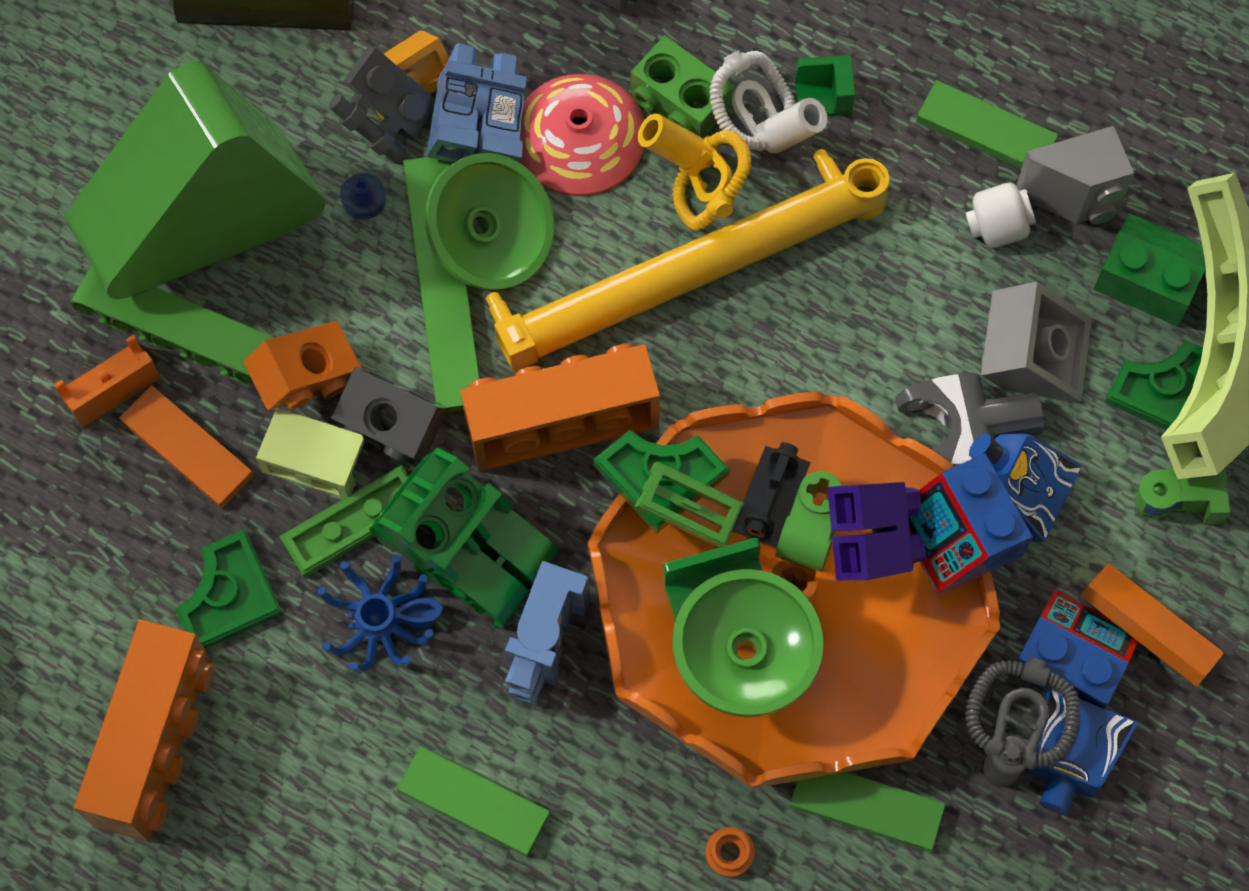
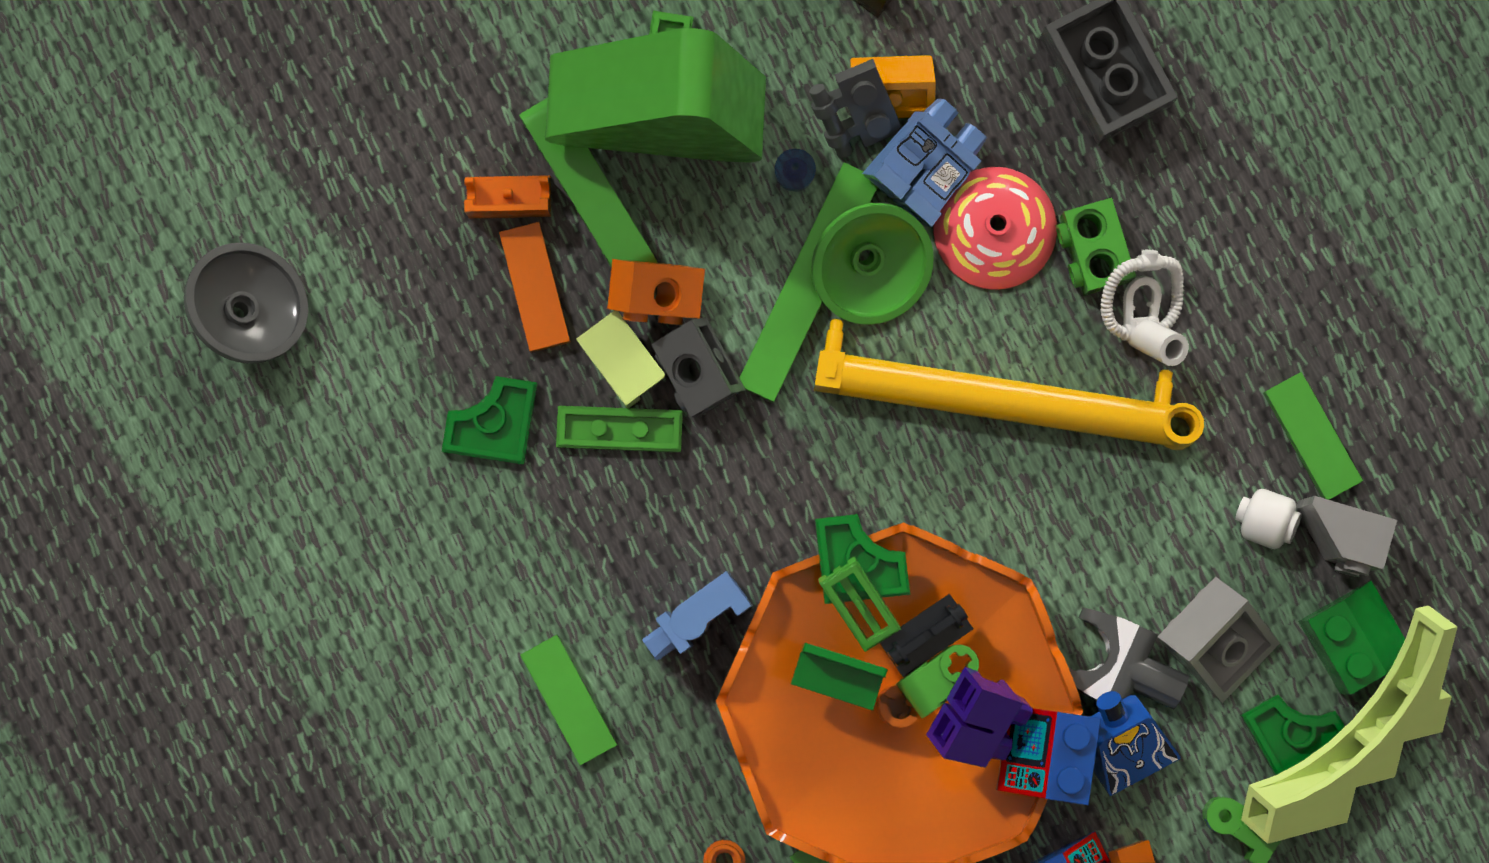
camera: 35 degrees right, 15 degrees up
orange brick [73,619,214,842] -> none
blue animal [317,555,443,674] -> none
green connector [369,448,560,628] -> none
orange brick [460,344,660,472] -> none
yellow piece [638,113,752,231] -> none
bright green dish [672,569,824,717] -> none
green panel [795,55,855,116] -> none

